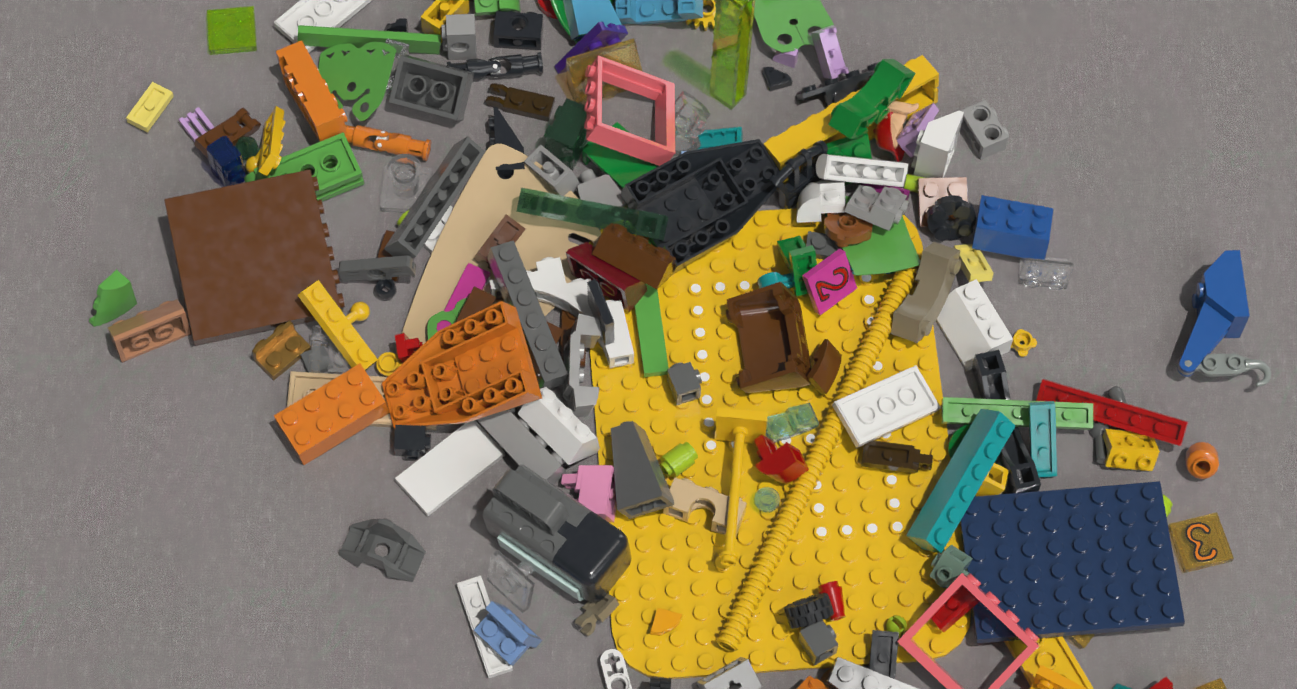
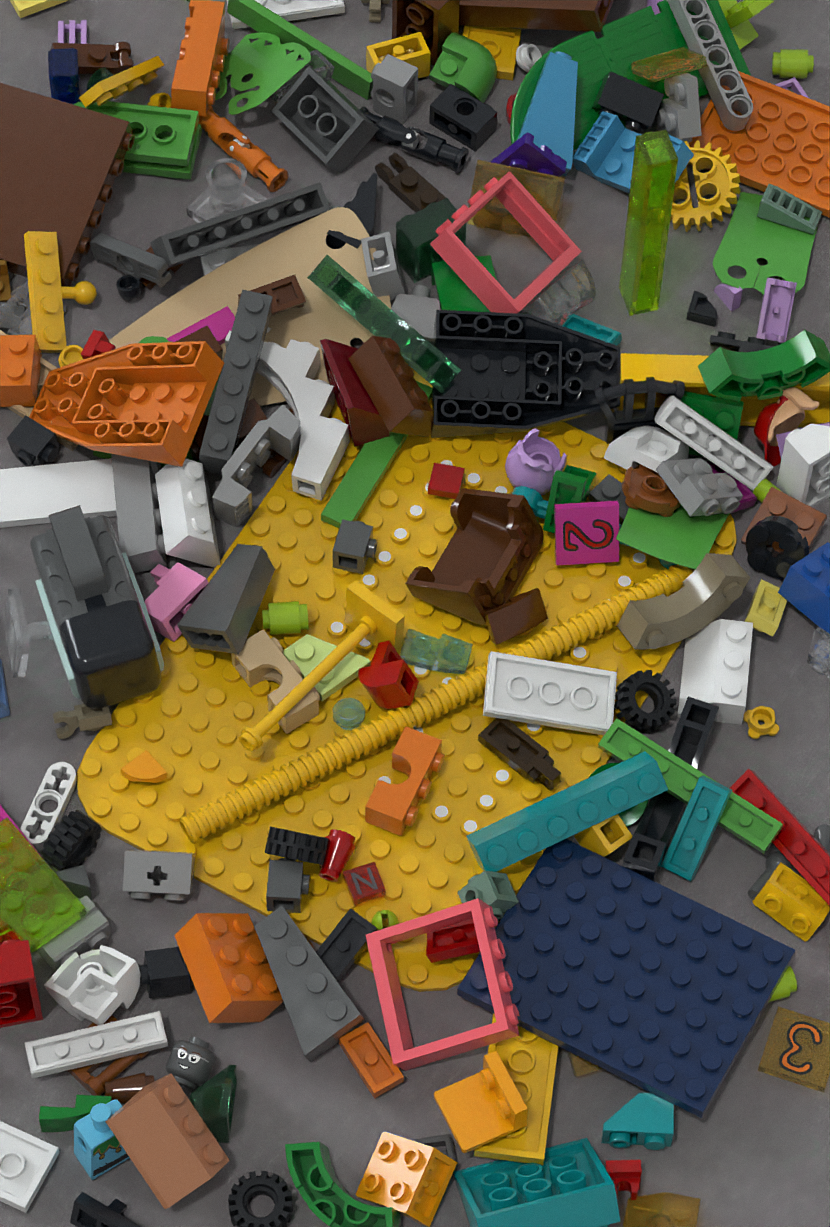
camera: 35 degrees right, 5 degrees down
black tile [385,18,408,32] -> none
black tile [587,279,614,345] -> none
none -> yellow hinge [147,92,171,108]
none -> yellowish green wing [283,634,371,701]
none -> clear red tile [343,862,386,905]
none -> orange arch [365,726,445,836]
none -> red tile [428,463,465,499]
none -> lavender hair [505,428,567,495]
none -> teal slope [601,1093,674,1150]
none -> black tyre [614,670,677,733]

